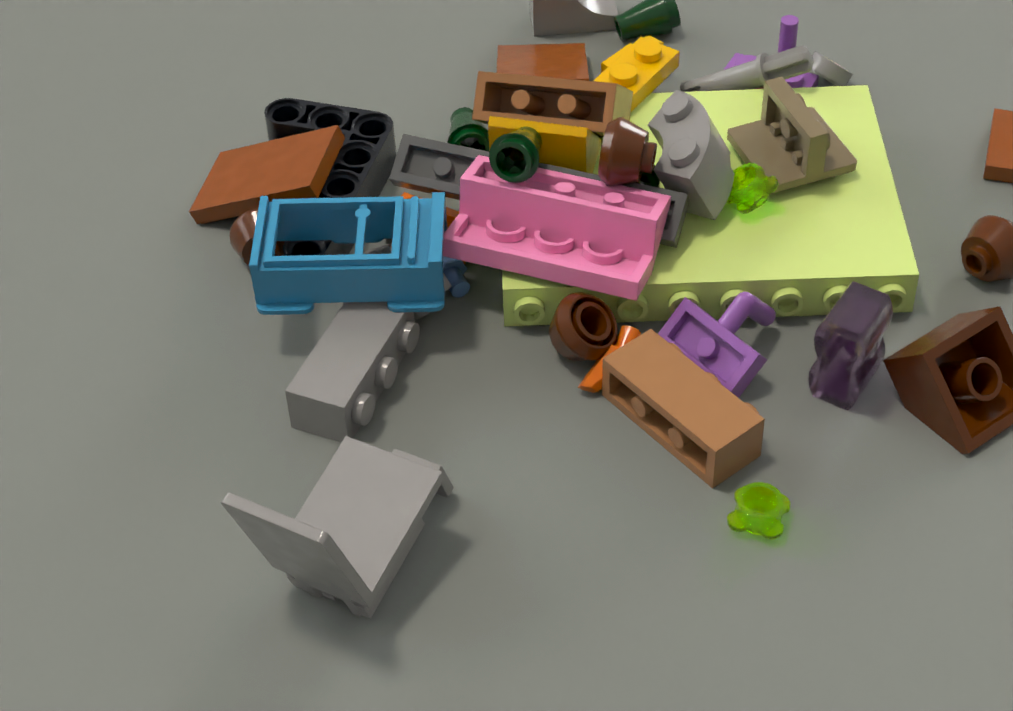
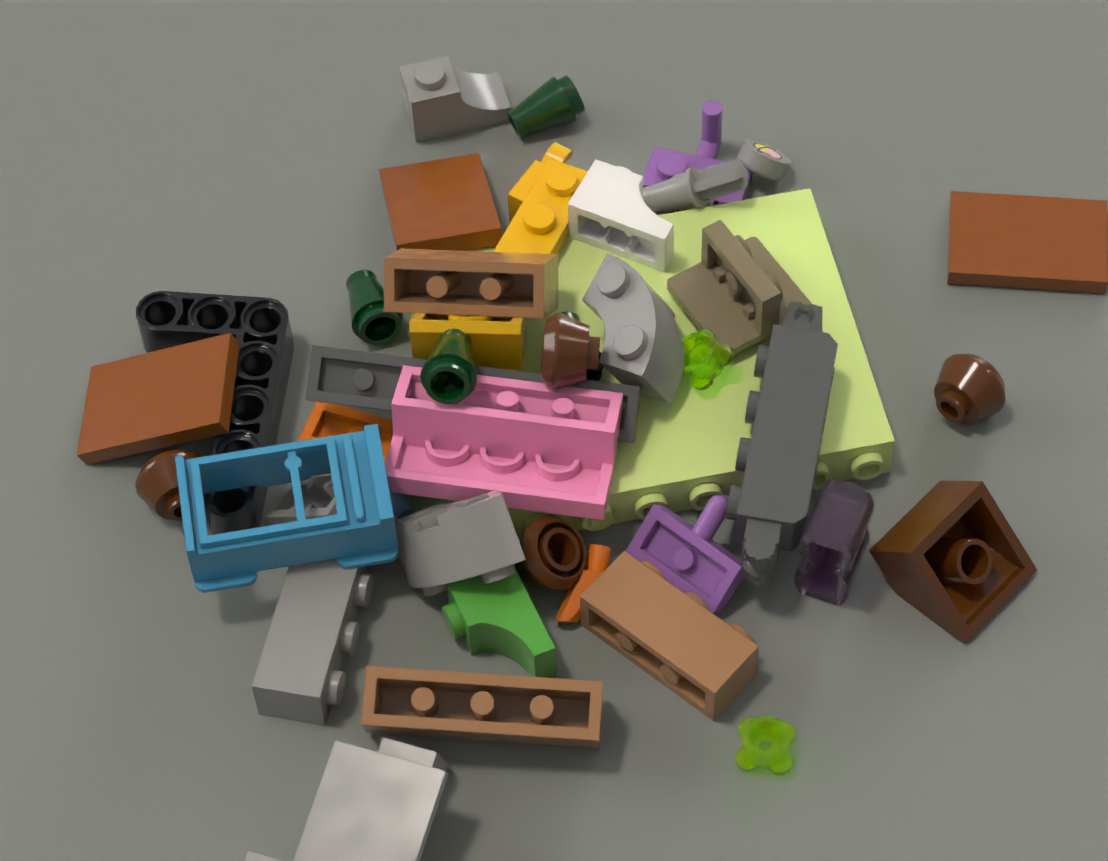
camera: 10 degrees left, 10 degrees up
none -> medium nougat brick [361,666,603,749]
none -> light grey brick [394,490,526,596]
none -> bright green arch [442,567,557,678]
none -> white arch [568,159,674,272]
none -> dark grey hinge [726,302,838,584]

